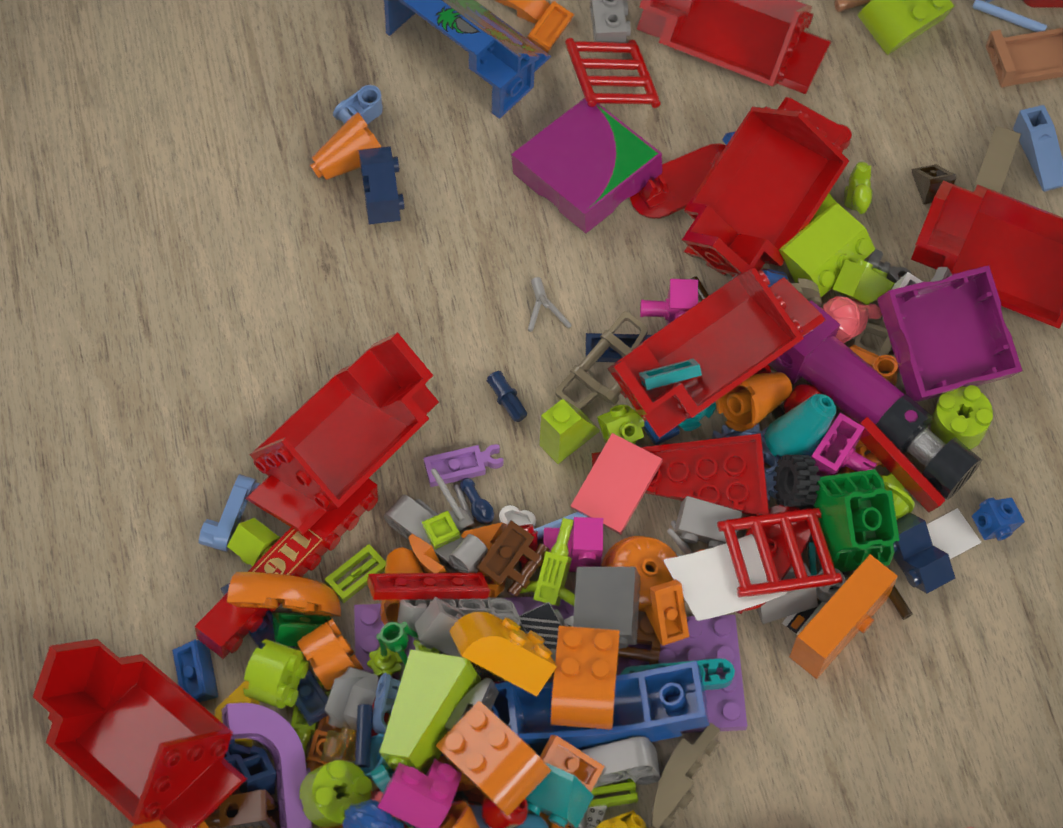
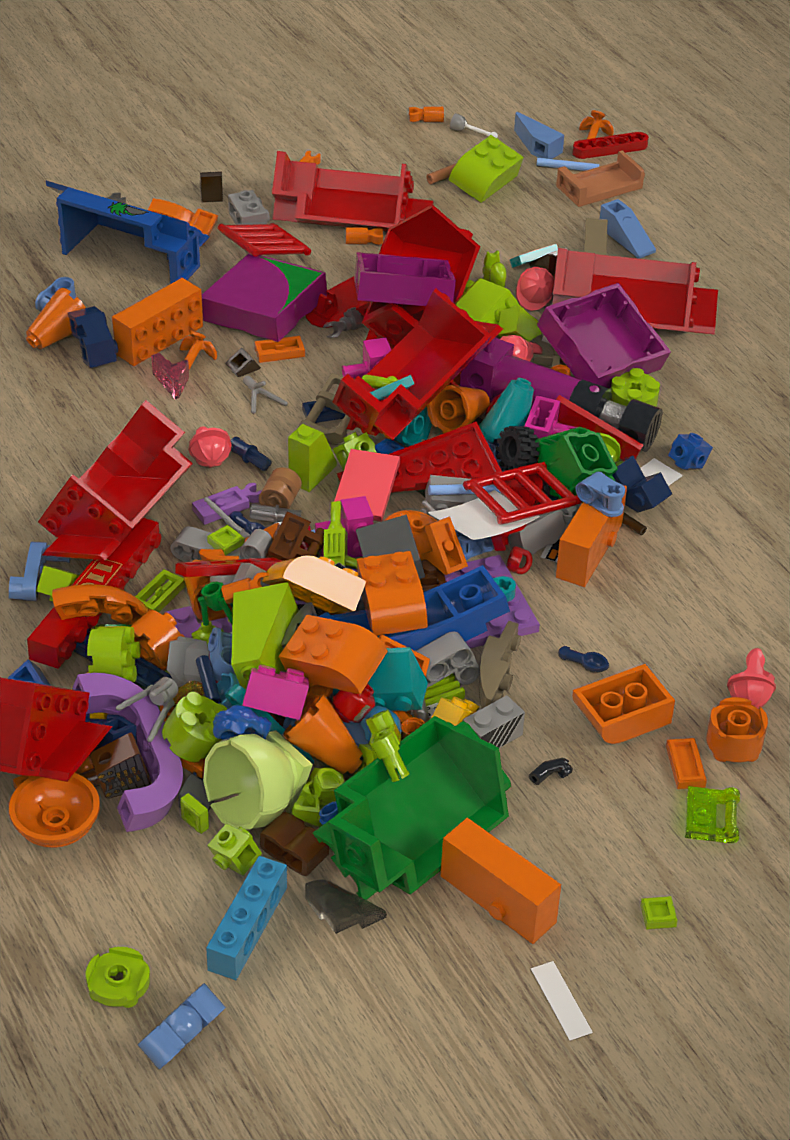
camera: 15 degrees left, 20 degrees down
none -> orange brick [112,278,203,366]
none -> light grey plant [116,677,178,742]
none -> clear pink slope [151,352,189,399]
none -> orange plant [180,331,217,371]
none -> coral piece [188,426,232,468]
none -> orange bar [221,572,269,604]
none -> dark brown slope [225,348,261,377]
none -> flat silver axle [250,504,302,524]
none -> orange tile [255,336,305,363]
none -> medium nougat wheel [259,467,302,509]
none -> flat silver piece [323,307,363,338]
none -> orange bar [346,227,383,245]
none -> magenta tile [354,252,456,306]
none -> lime arm [362,374,398,389]
none -> light blue bar [428,484,501,495]
none -> red tile [506,546,533,574]
none -> tile [509,244,558,268]
none -> coral piece [516,267,554,311]
none -> dark blue piece [558,646,609,673]
none -> medium blue piece [576,472,625,517]

